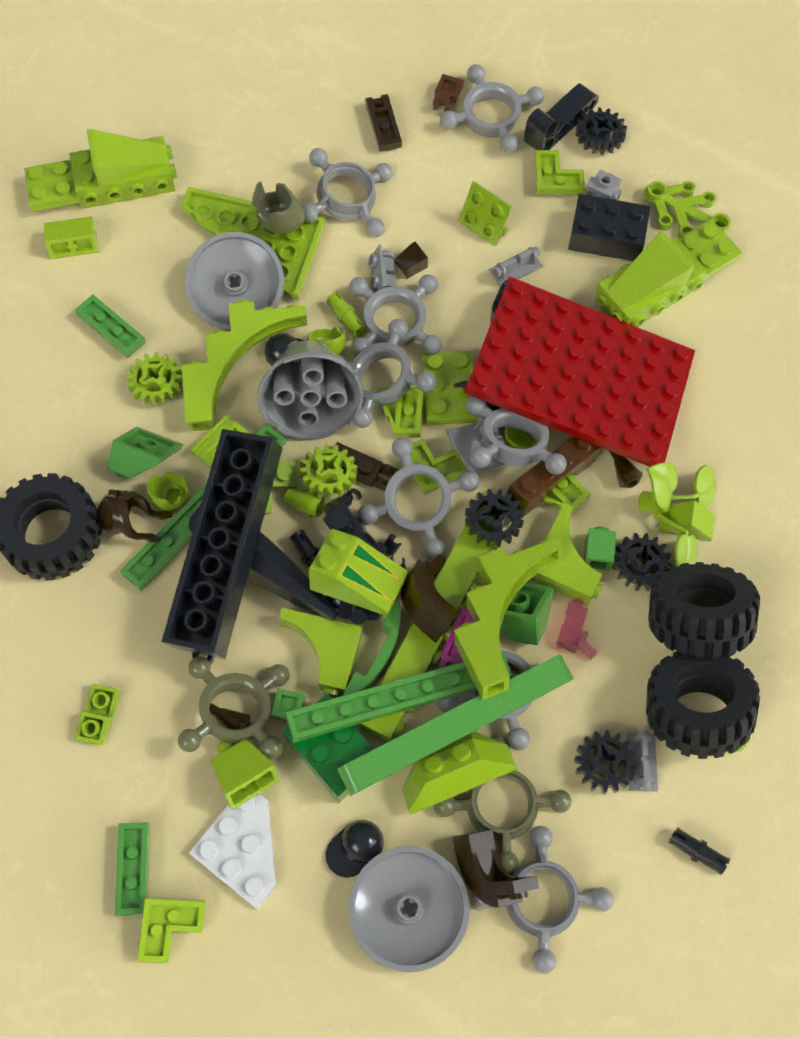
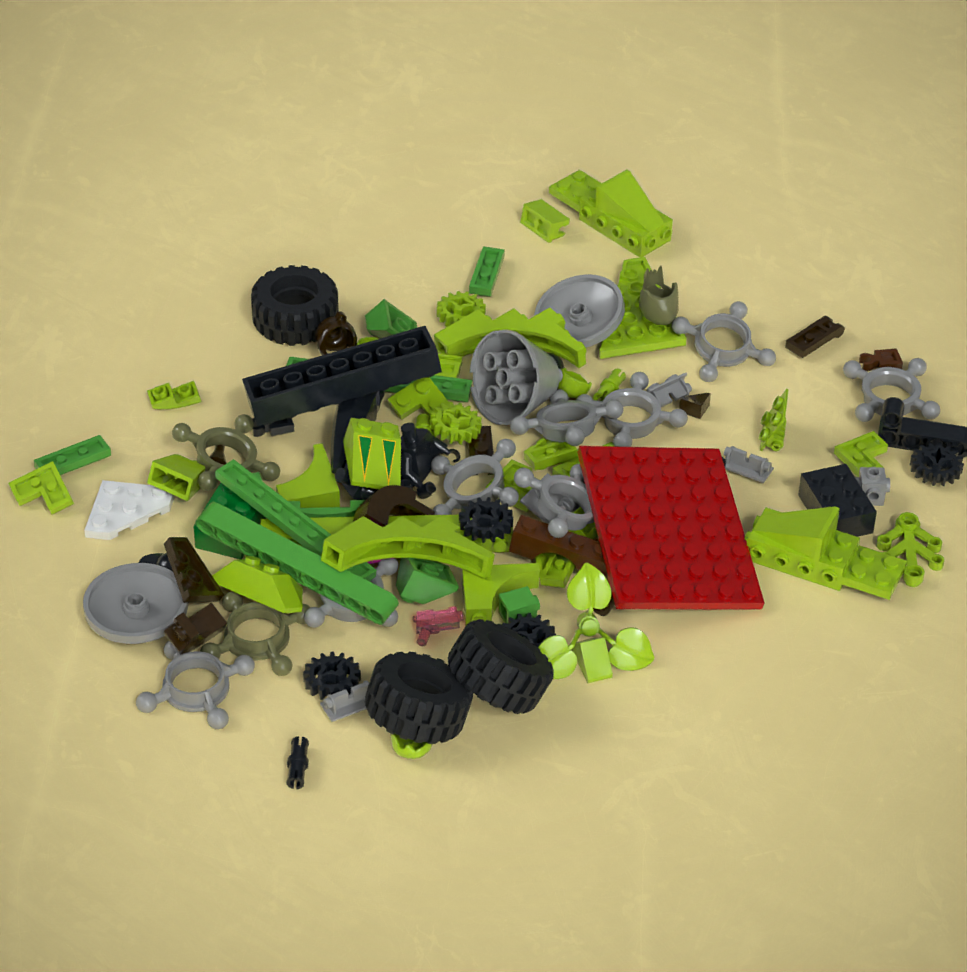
camera: 60 degrees right, 25 degrees down
none -> dark brown wing [164,537,224,603]

